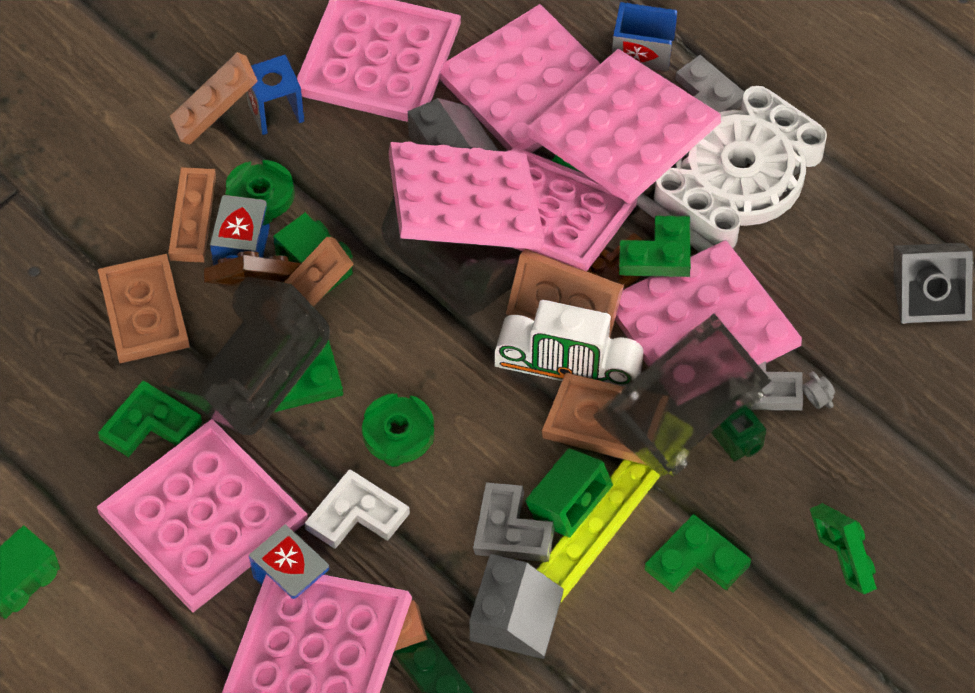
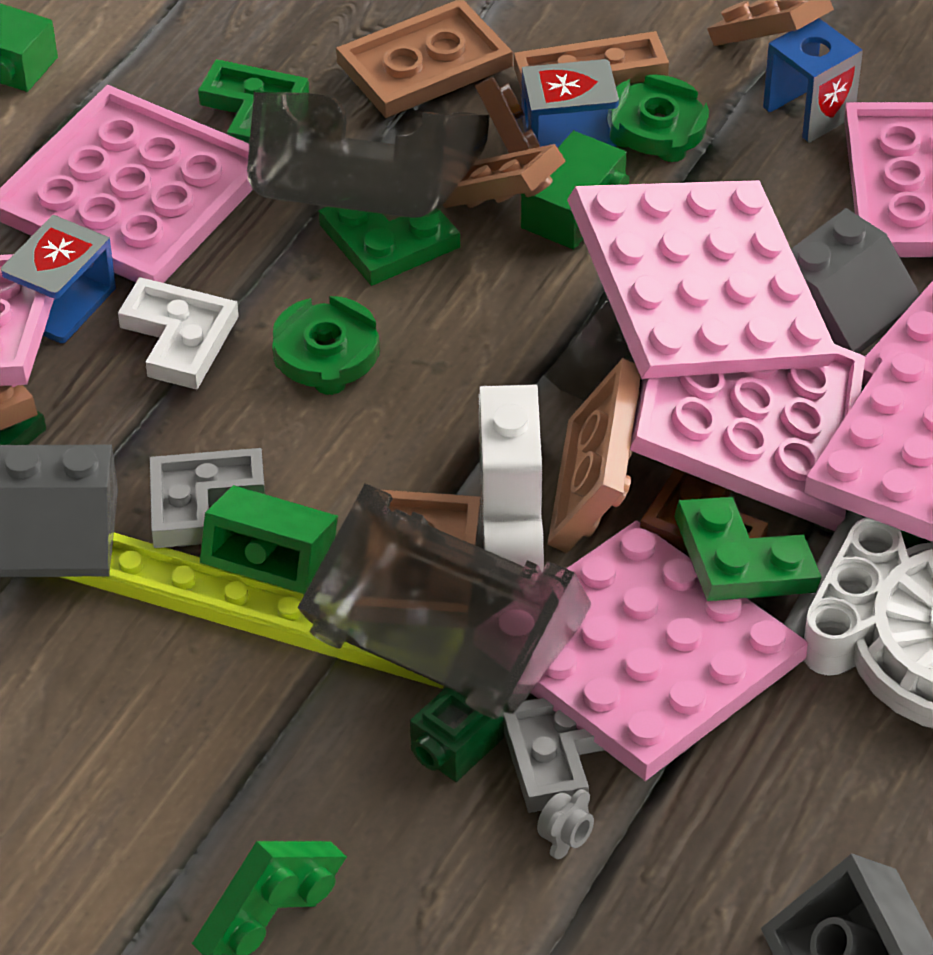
camera: 75 degrees right, 10 degrees down
green plate [644,514,751,593] -> none

